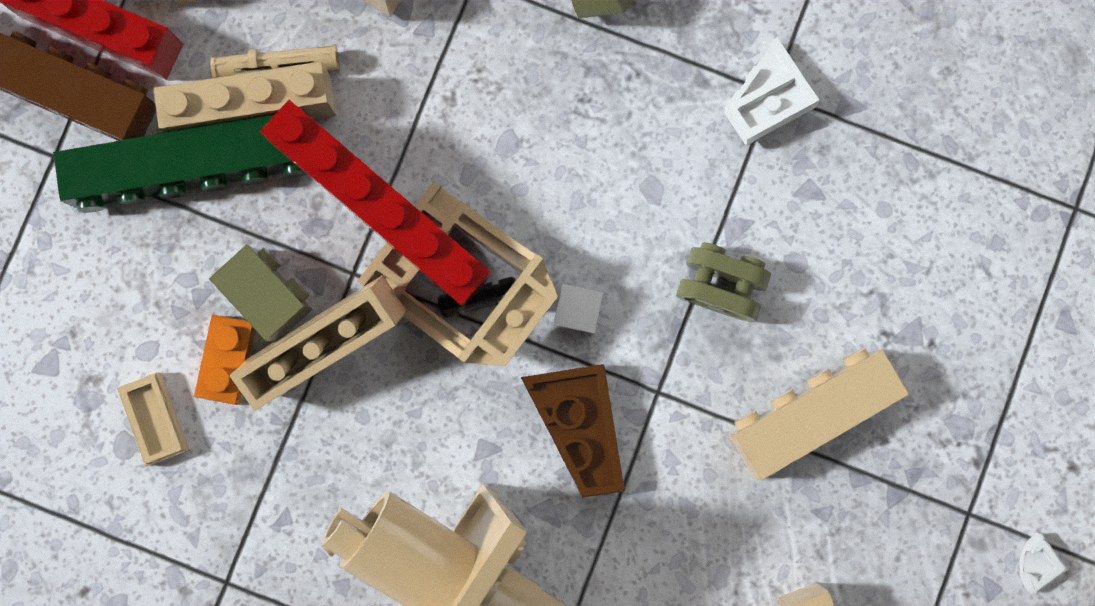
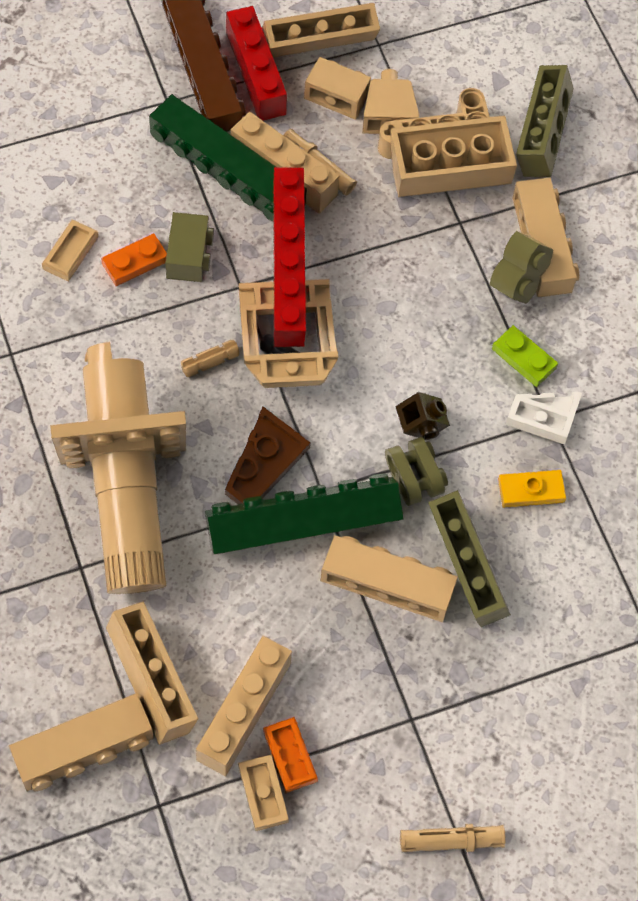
camera: 45 degrees right, 20 degrees down
tan brick [229,275,407,411] -> none
white tile [553,284,603,334] -> none
white tile [1019,533,1068,595] -> none
none -> tan axle [181,340,239,377]
none -> dark green brick [205,474,404,555]
none -> dark brown brick [395,392,450,440]
none -> olive brick [428,490,511,627]
none -> lime plate [492,325,558,387]
none -> yellow plate [498,470,566,508]

